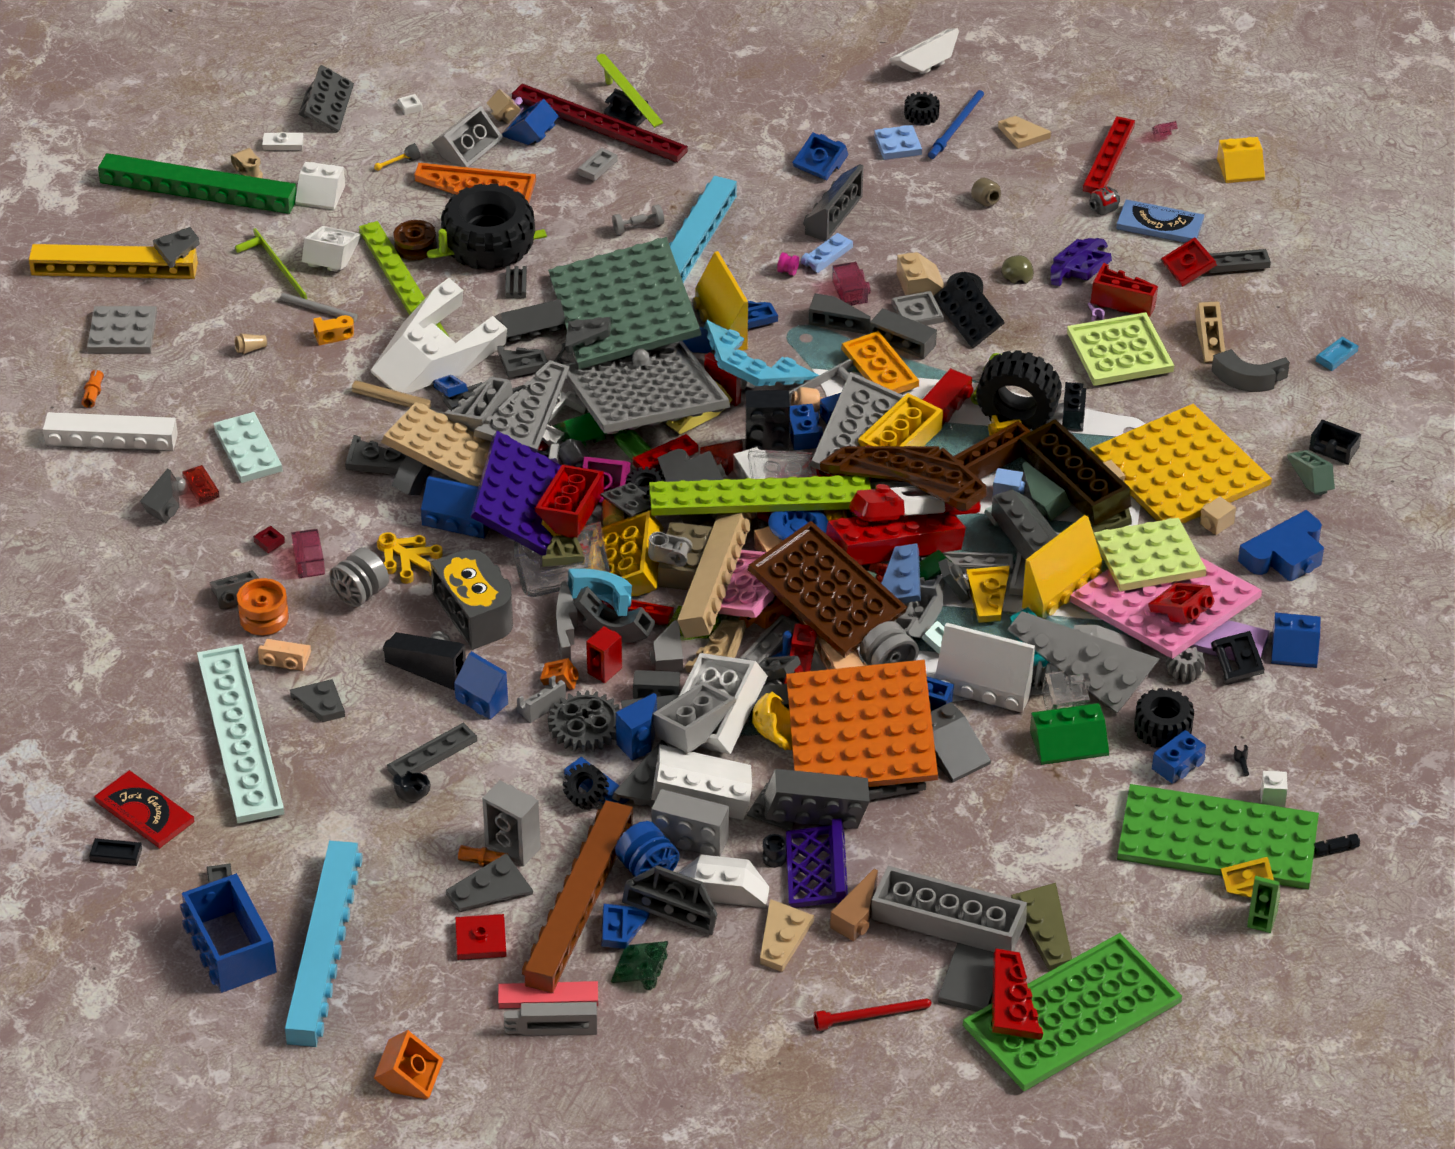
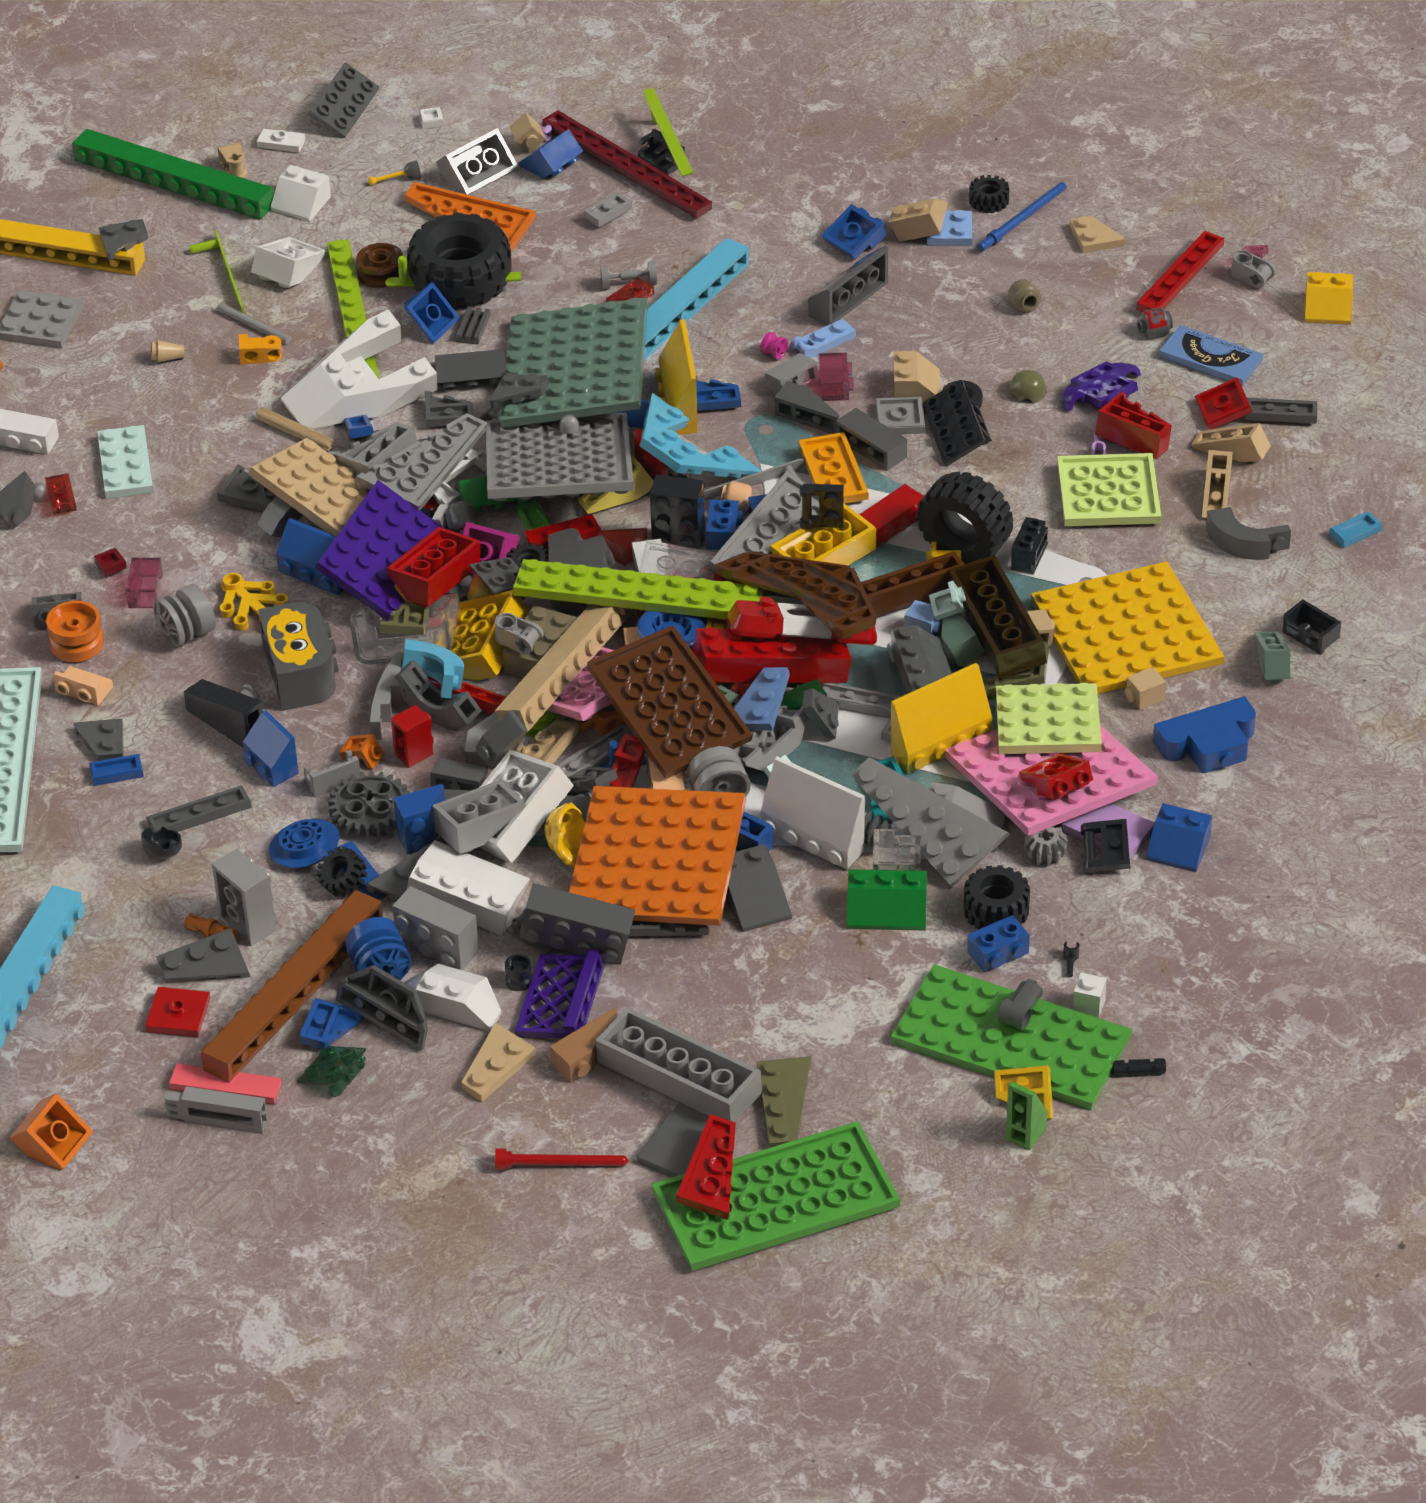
camera: 15 degrees right, 0 degrees up
white wedge [889,28,959,74] -> none
yellow wing [966,566,1010,623] -> none
none -> blue tile [89,754,144,786]
none -> blue wheel [269,819,339,868]
none -> blue slope [404,282,460,344]
none -> dark grey slope [476,710,528,767]
none -> clear red plate [606,277,654,303]
none -> light grey hinge [764,353,819,395]
none -> black plate [799,484,844,530]
none -> tan slope [889,199,948,242]
none -> light aqua bracket [929,581,966,620]
none -> dark grey piece [997,979,1042,1030]
none -> tan slope [1191,423,1271,463]
none -> light grey piece [1231,250,1276,289]

